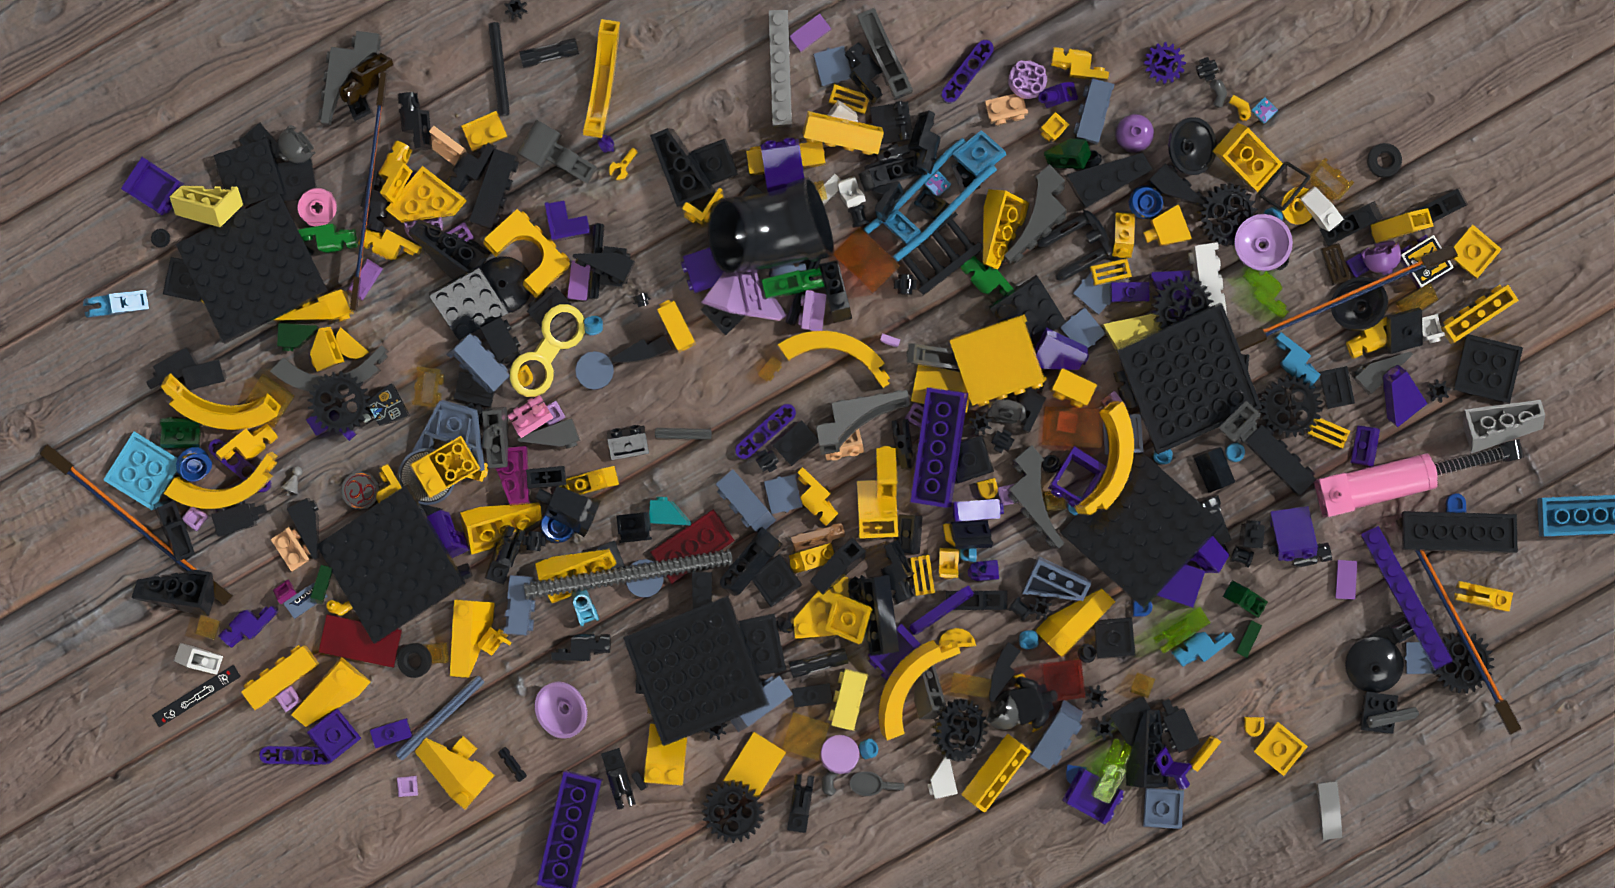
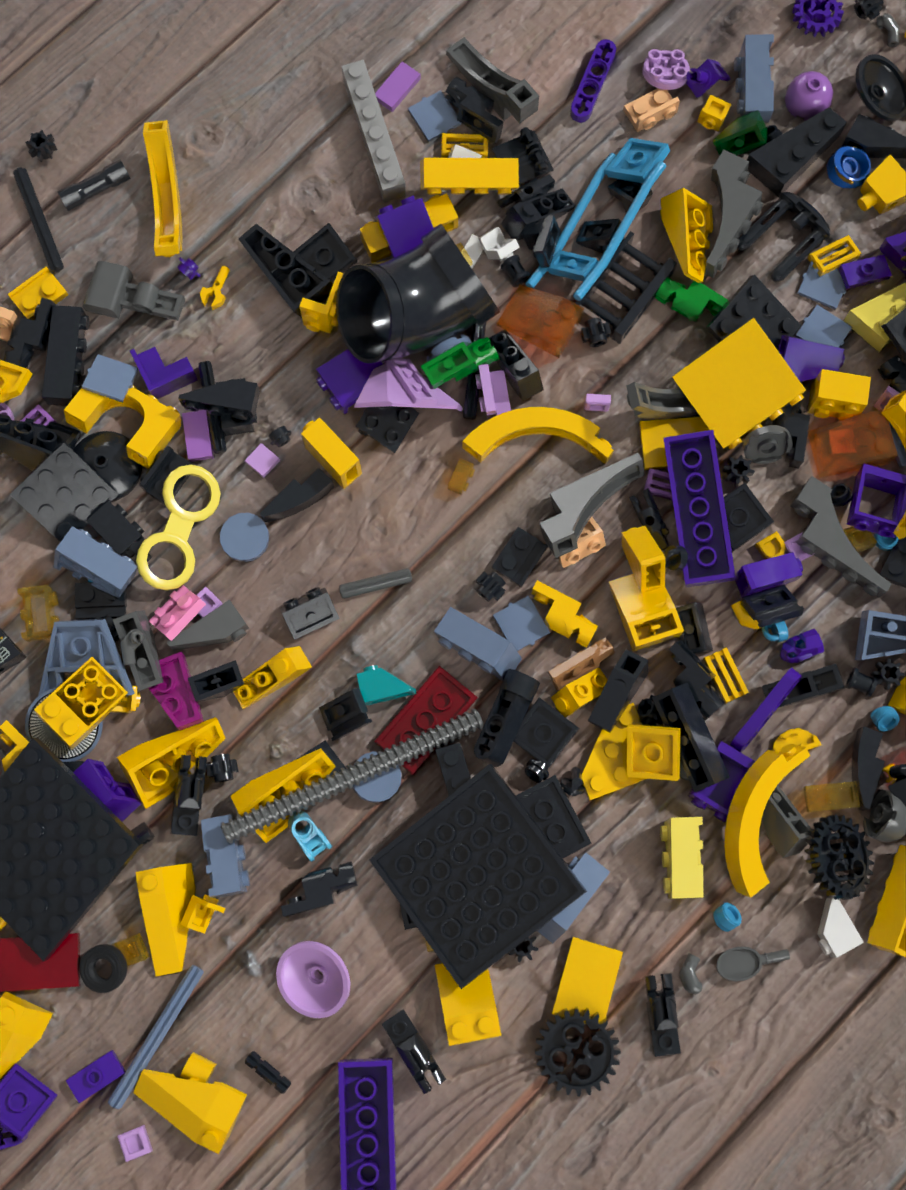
camera: 15 degrees left, 10 degrees down
yellow tile [518,364,533,387] -> none
black piece [535,486,601,537] -> none
blue piece [541,515,575,543] -> none
dark azure tile [584,316,603,335] -> none
black tile [631,770,648,791] -> none
dark purple beam [735,404,796,459] -> none
clear yellow plate [782,712,830,761] -> none
black axle [789,647,849,678] -> none
black plate [792,683,833,708] -> none
lavender tile [820,735,859,774] -> none
black plate [908,110,941,175] -> none
tile [924,171,951,197] -> none
yellow bracket [939,548,959,579] -> none
black gear [991,429,1015,453] -> none
yellow plate [1051,47,1109,82] -> none
yellow bracket [1112,212,1135,258] -> none
none -> sand blue piece [82,354,138,403]
none -> lavender tile [245,443,280,478]
none -> black plate [525,759,549,783]
none -> black tile [664,545,688,570]

